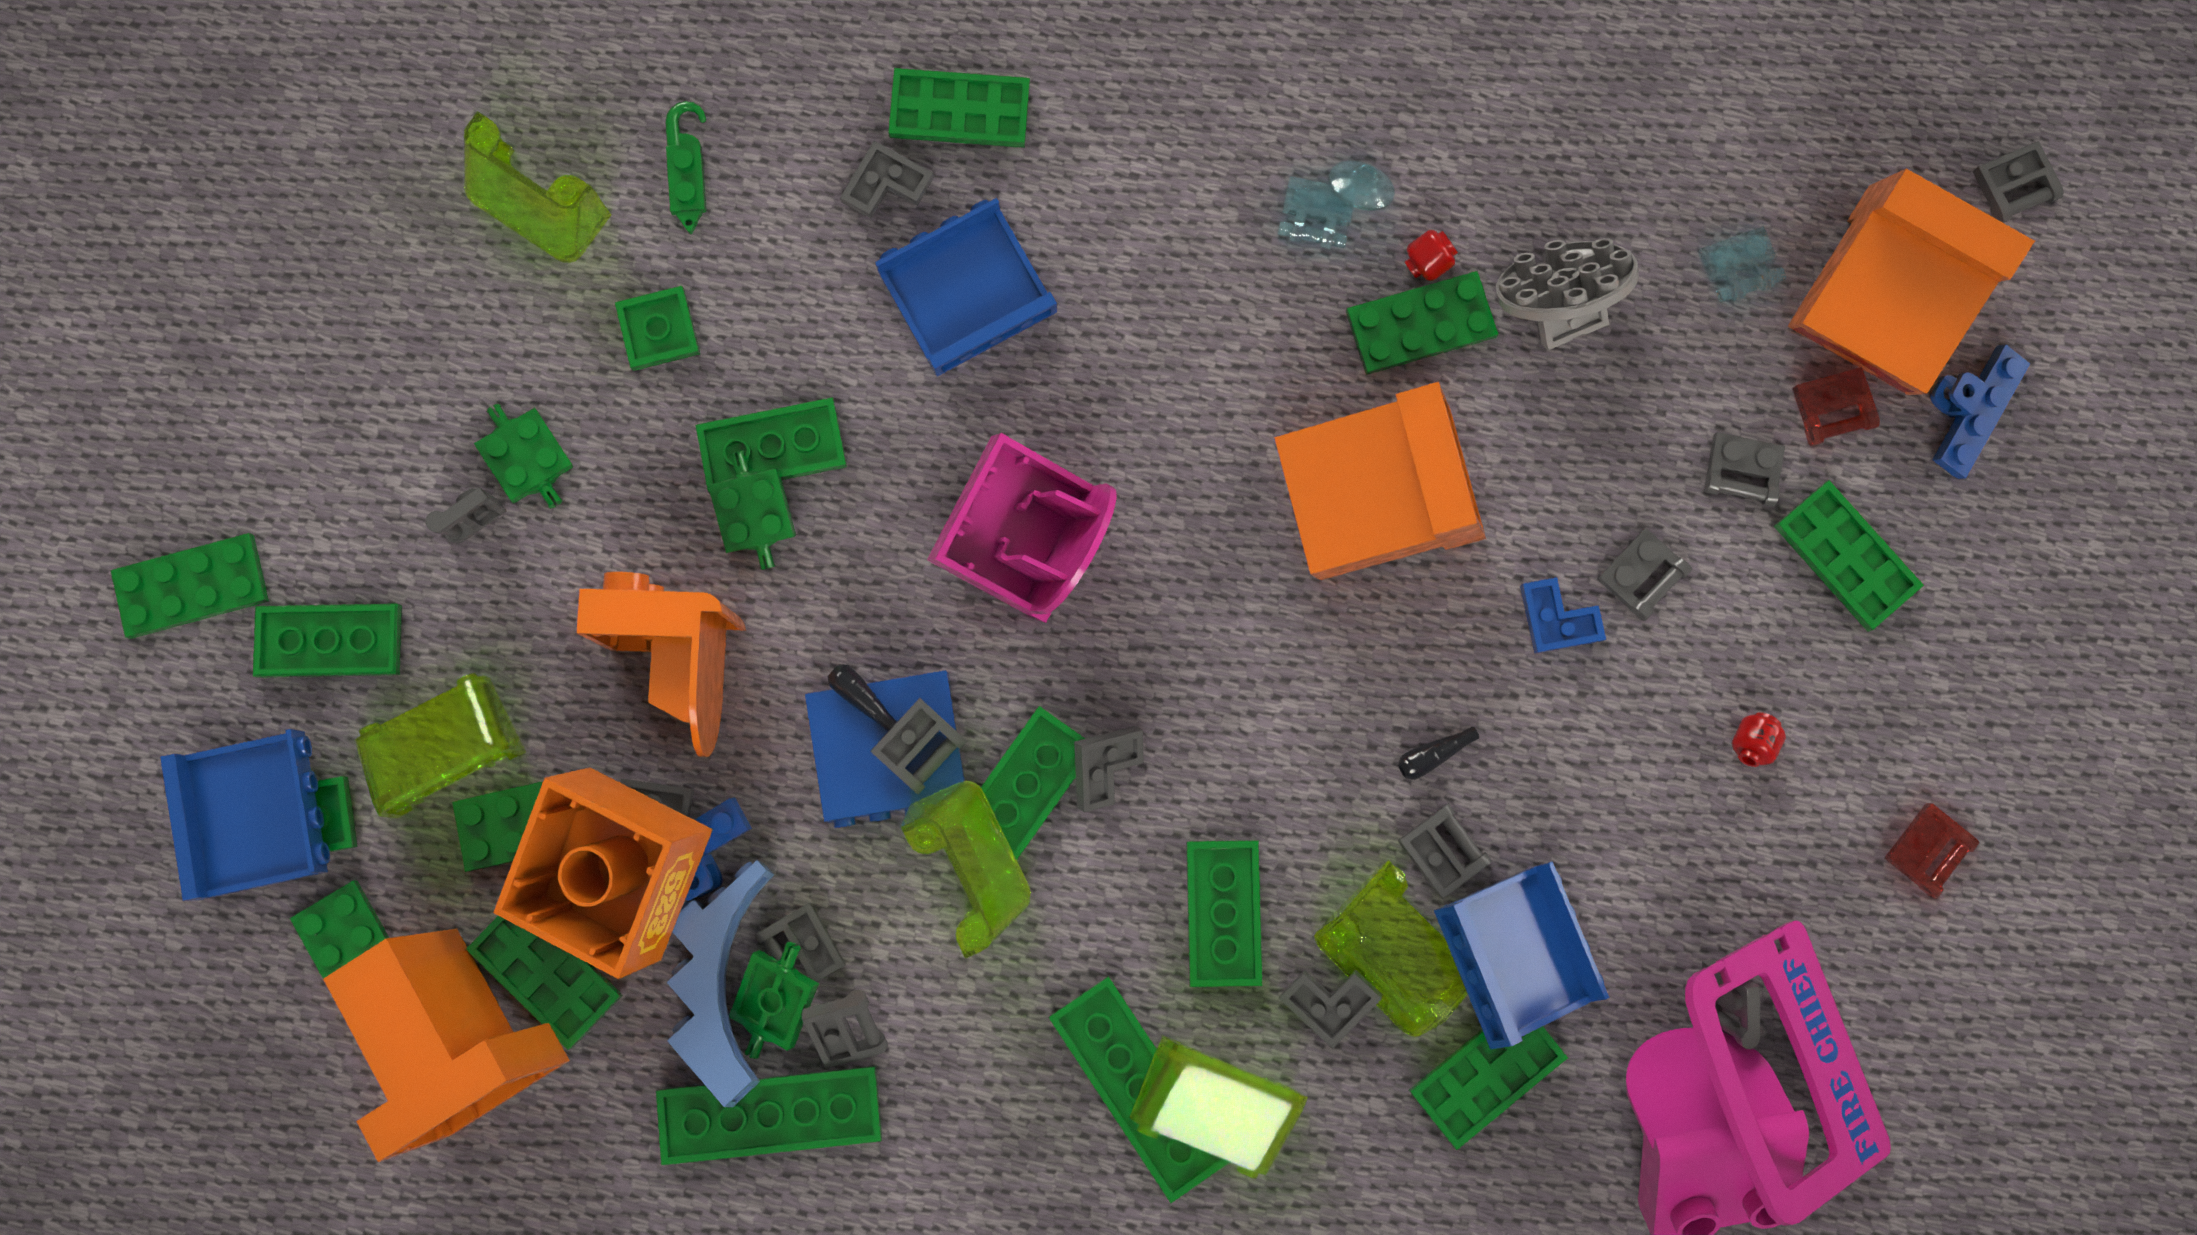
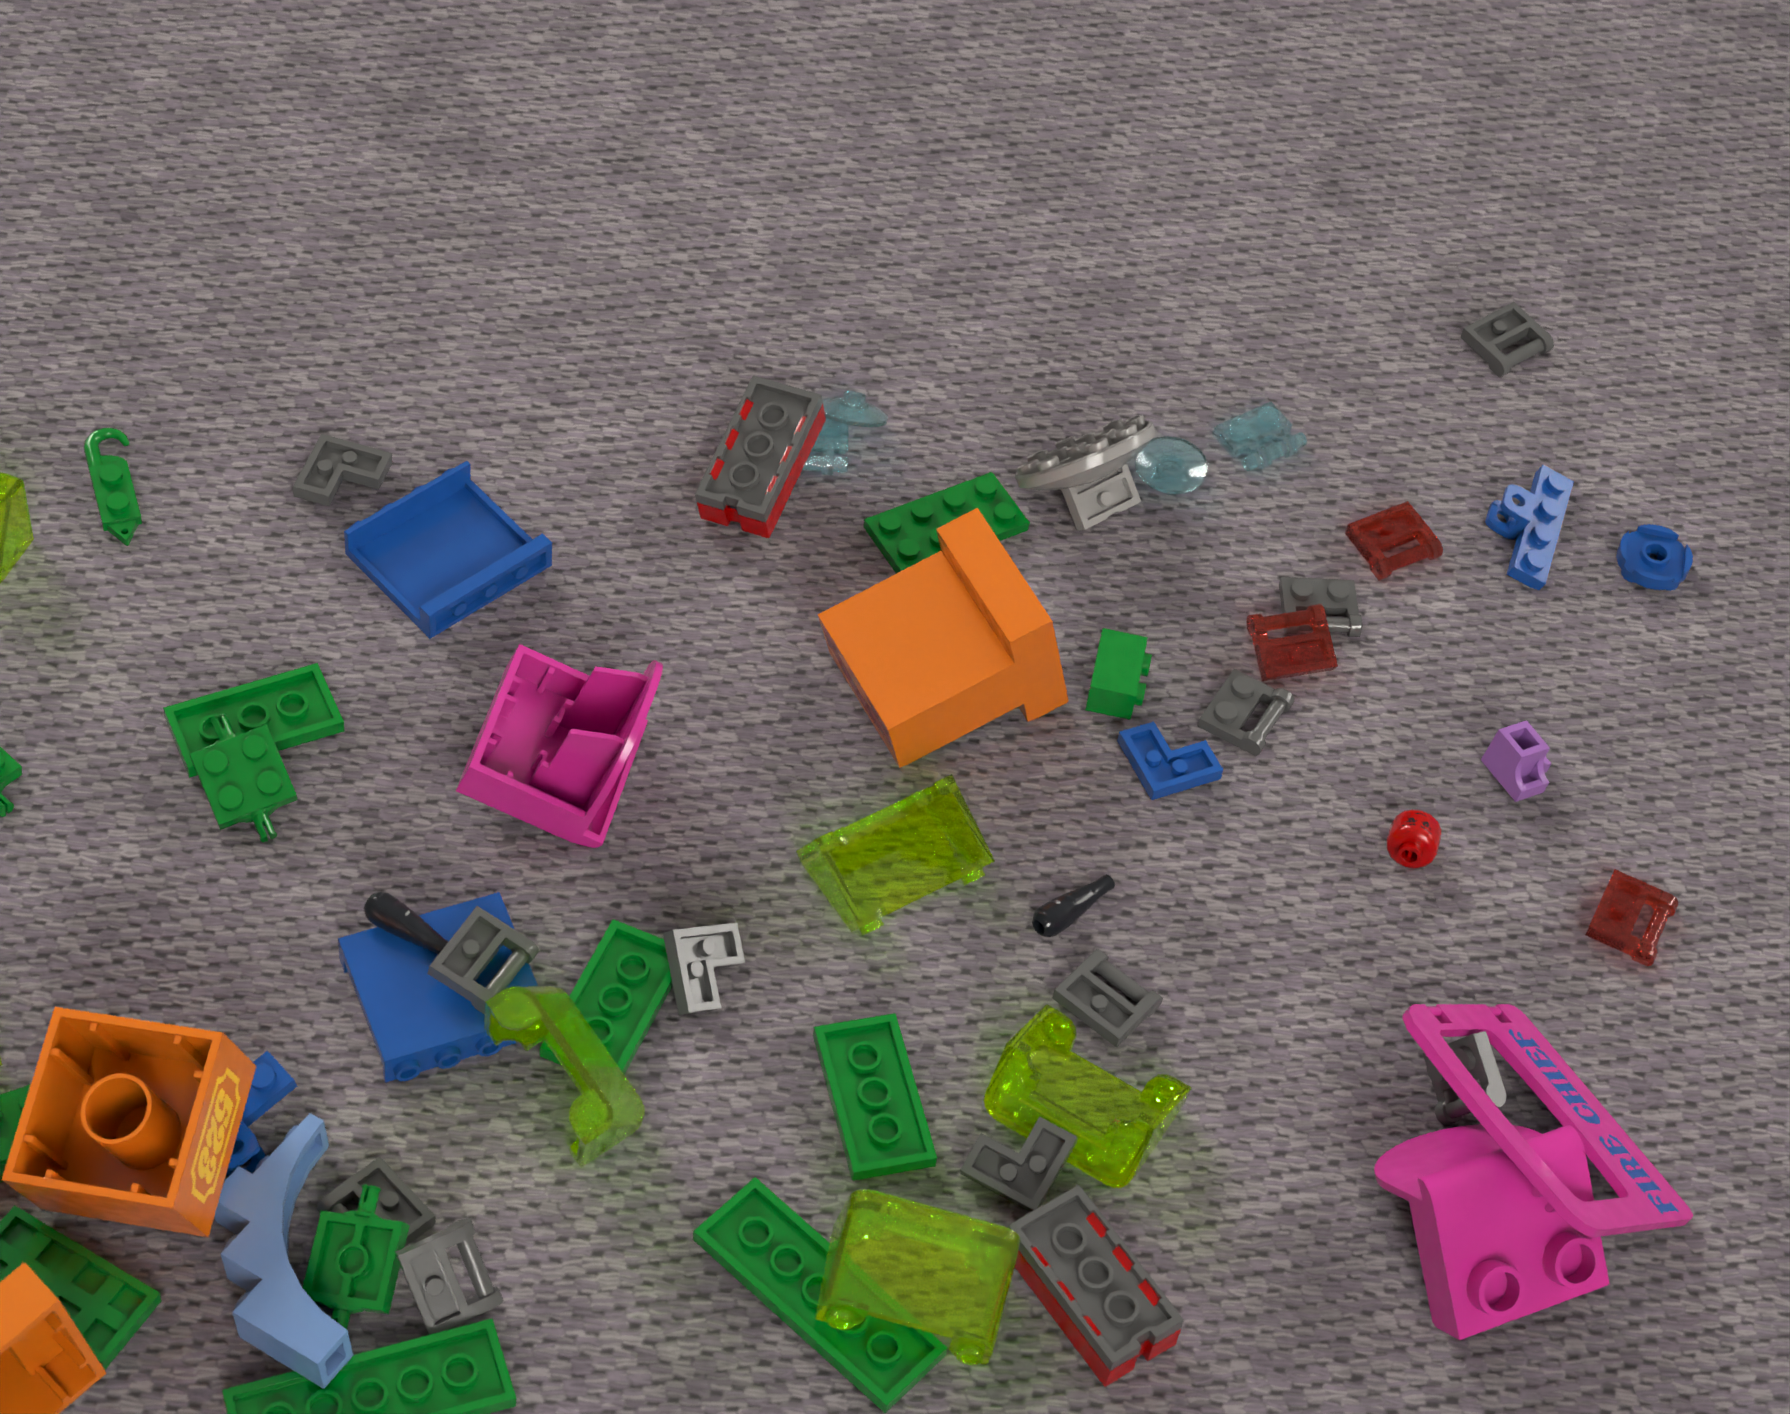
camera: 15 degrees left, 30 degrees down
orange plate [577,572,746,757] -> none
green plate [615,286,701,371] -> none
green plate [888,68,1030,148] -> none
red head [1405,230,1458,281] -> none
green plate [1408,1026,1568,1150] -> none
blue panel [1434,861,1610,1049] -> none
green plate [1773,480,1924,632] -> none
orange piece [1788,168,2035,395] -> none
none -> dark grey piece [695,375,826,538]
none -> clear neon green windscreen [796,774,995,936]
none -> dark grey piece [1002,1185,1184,1387]
none -> green brick [1085,628,1152,720]
none -> clear light blue dish [1135,436,1208,494]
none -> clear red plate [1246,604,1338,682]
none -> medium lavender brick [1481,720,1551,802]
none -> blue plate [1616,524,1693,591]

